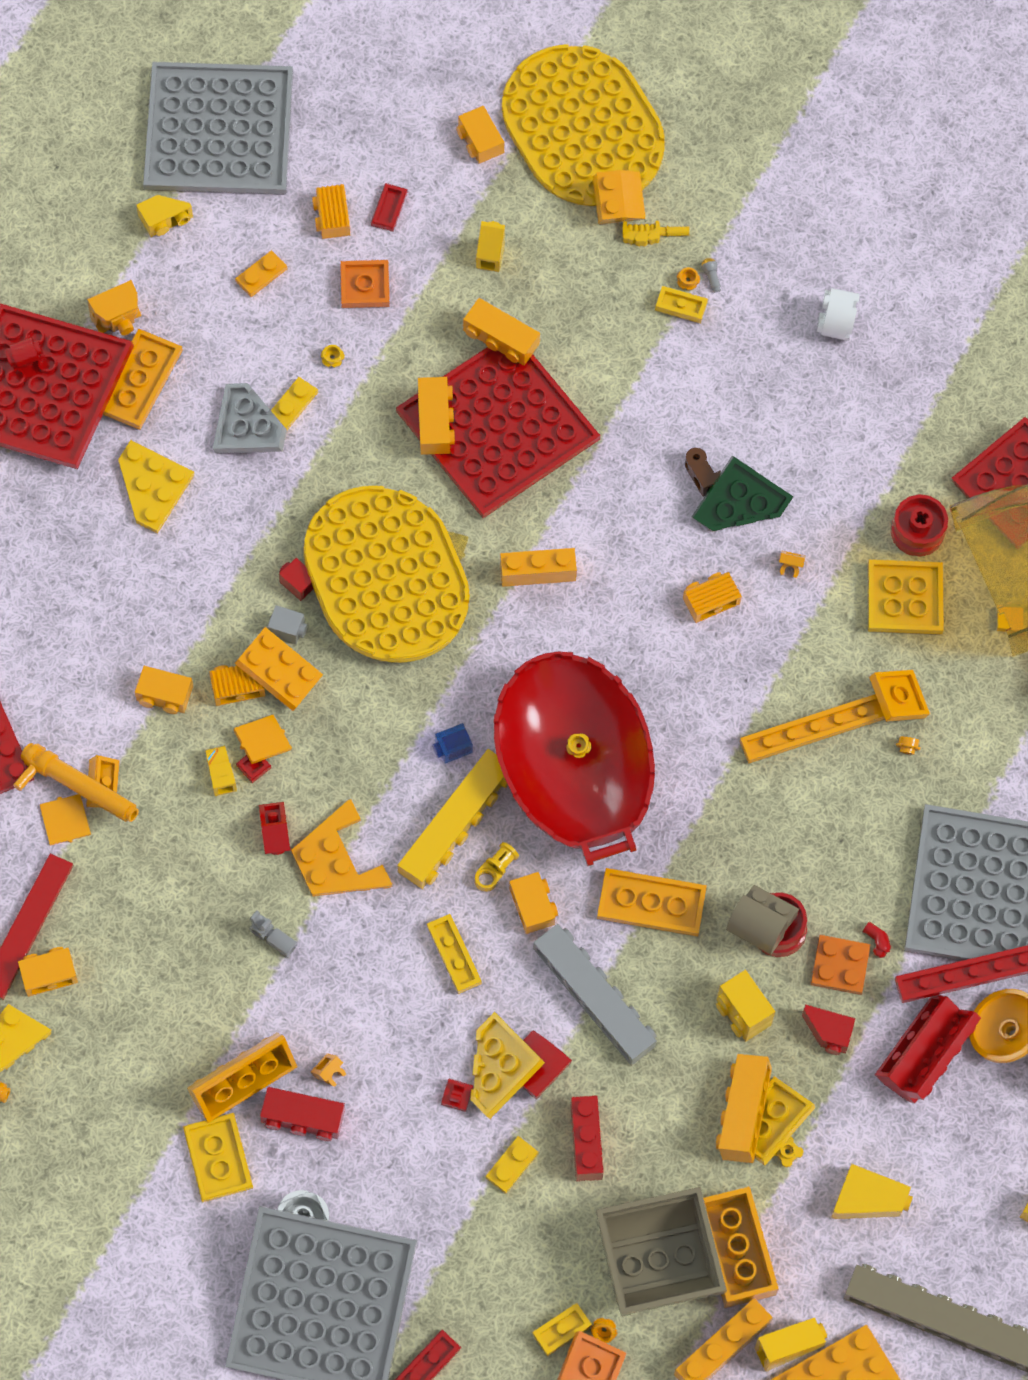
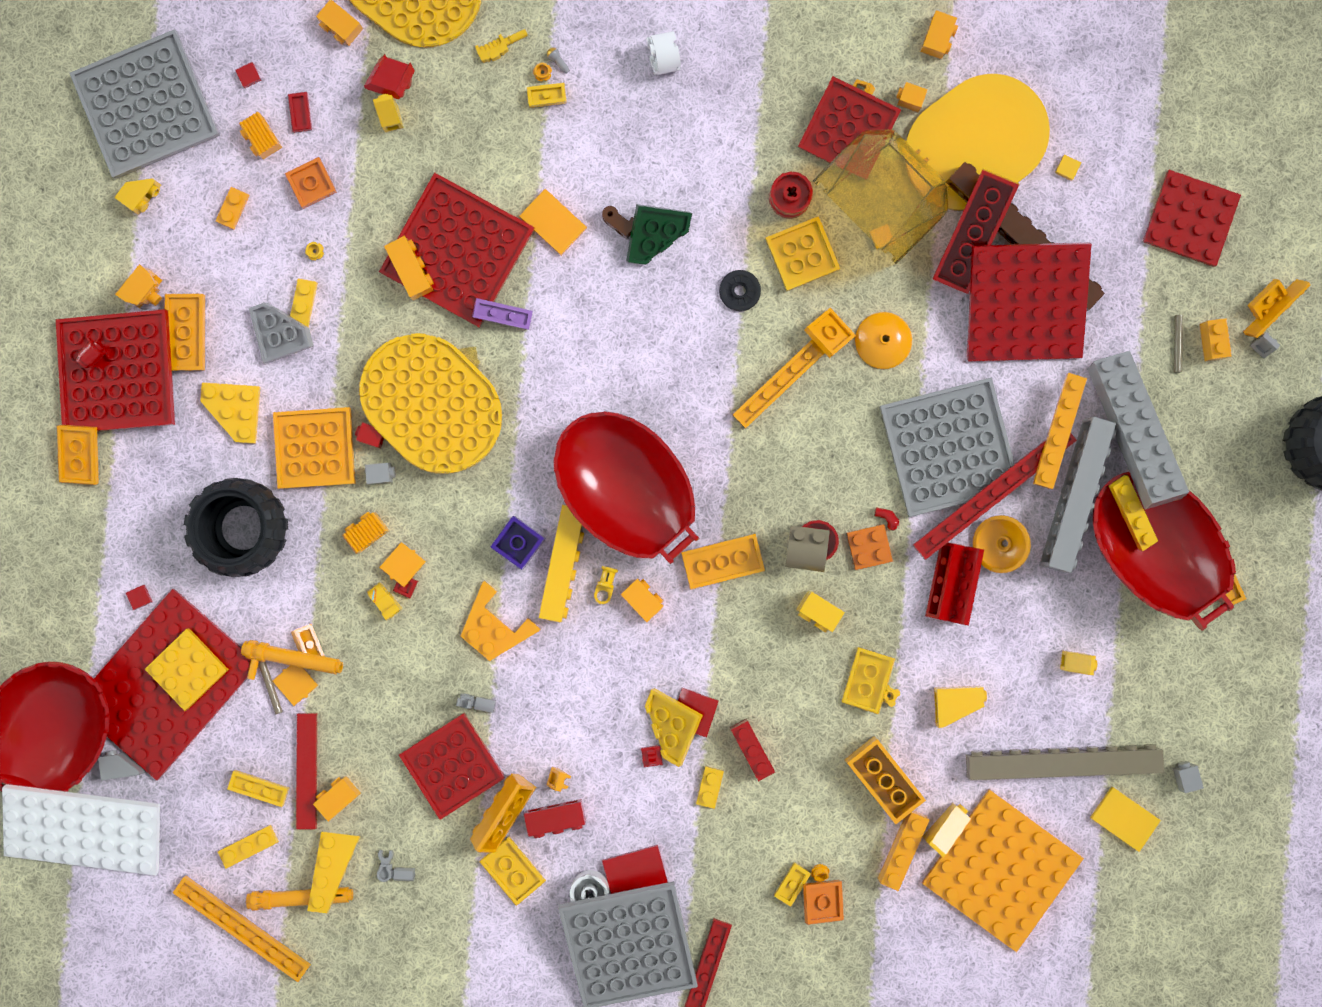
camera: 15 degrees left, 20 degrees up
light orange brick [135,665,193,714] -> none
light orange plate [235,627,323,711] -> none
red slope [259,802,290,855] -> none
yellow plate [427,914,482,994] -> none
clear blue brick [432,723,473,764] -> none
light orange brick [463,298,540,365] -> none
light orange brick [500,548,577,587] -> none
light grey brick [533,924,657,1066] -> none
yellow plate [566,733,591,758] -> none
light orange slope [593,170,646,225] -> none
dark tan container [596,1187,727,1317] -> none
light orange brick [683,572,742,623] -> none
light orange brick [716,1054,772,1163] -> none
light orange tile [779,550,806,578] -> none
red slope [802,1004,856,1055] -> none
light orange plate [896,736,921,755] -> none
none -> black tyre [183,478,289,577]
none -> red tile [235,62,262,88]
none -> dark tan bar [258,661,283,715]
none -> light orange plate [273,407,356,489]
none -> red slope [364,54,415,100]
none -> light grey bar [377,850,415,882]
none -> red plate [399,712,506,820]
none -> medium lavender plate [472,298,533,330]
none -> dark purple brick [491,516,546,570]
none -> light orange tile [519,189,587,256]
none -> red tile [602,844,668,894]
none -> black wheel [719,270,761,311]
none -> light orange dish [855,312,912,369]

